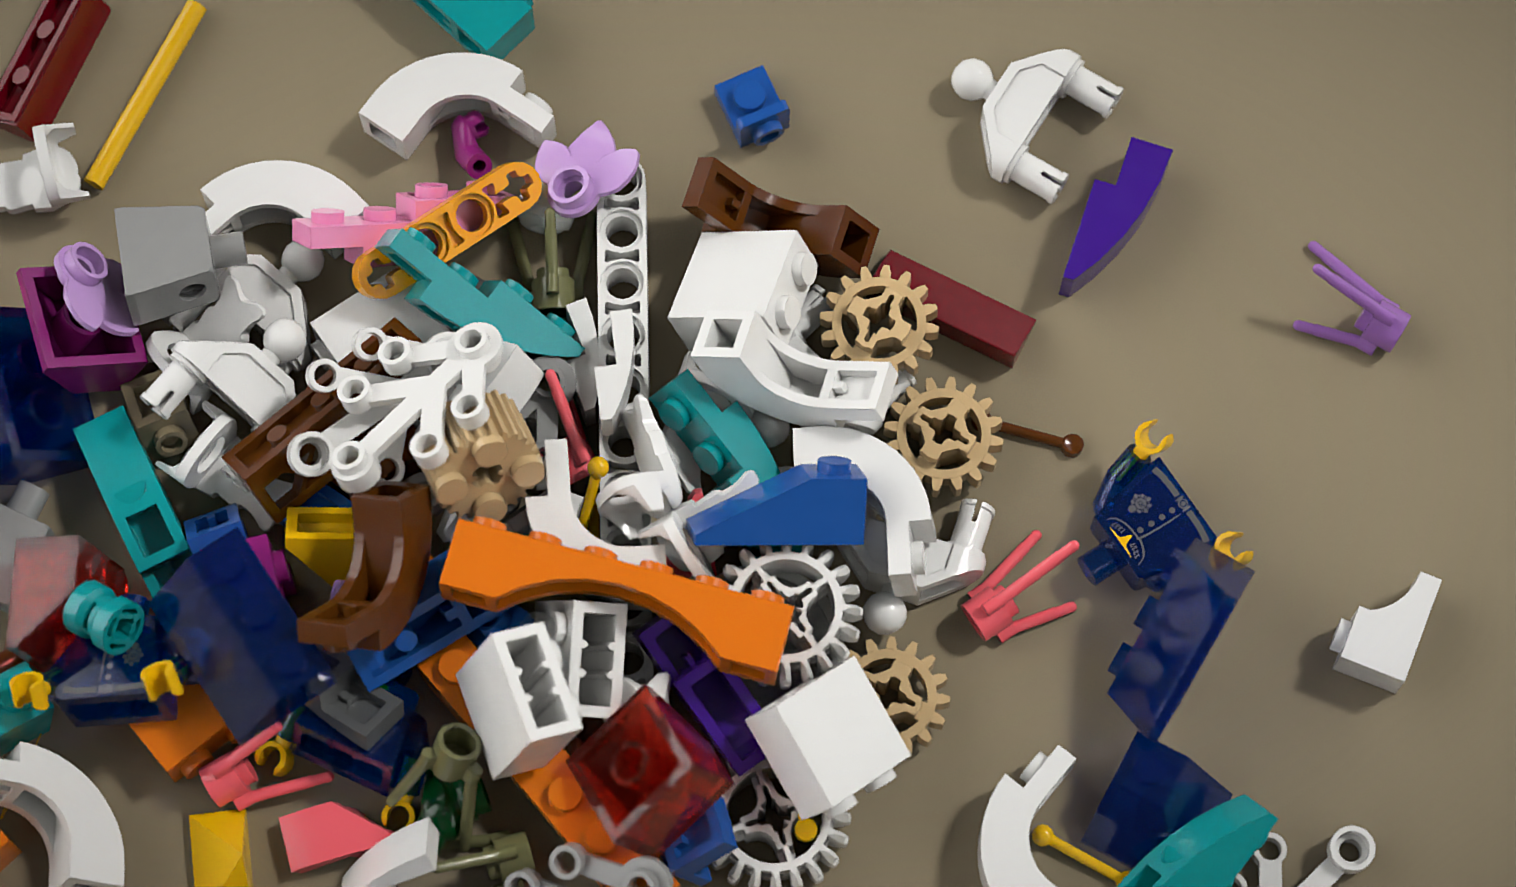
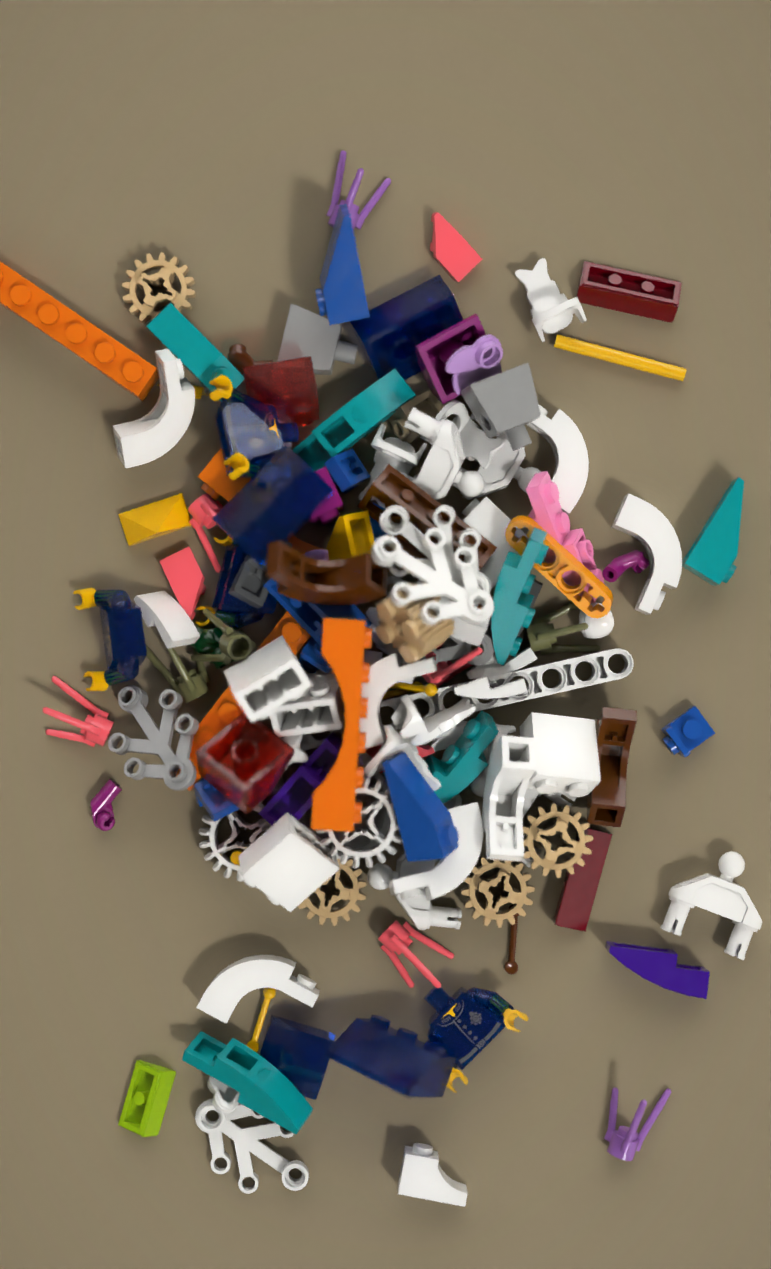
camera: 75 degrees right, 15 degrees up
teal wheel [63,580,145,655] -> none
lavender plate [535,120,640,218] -> none

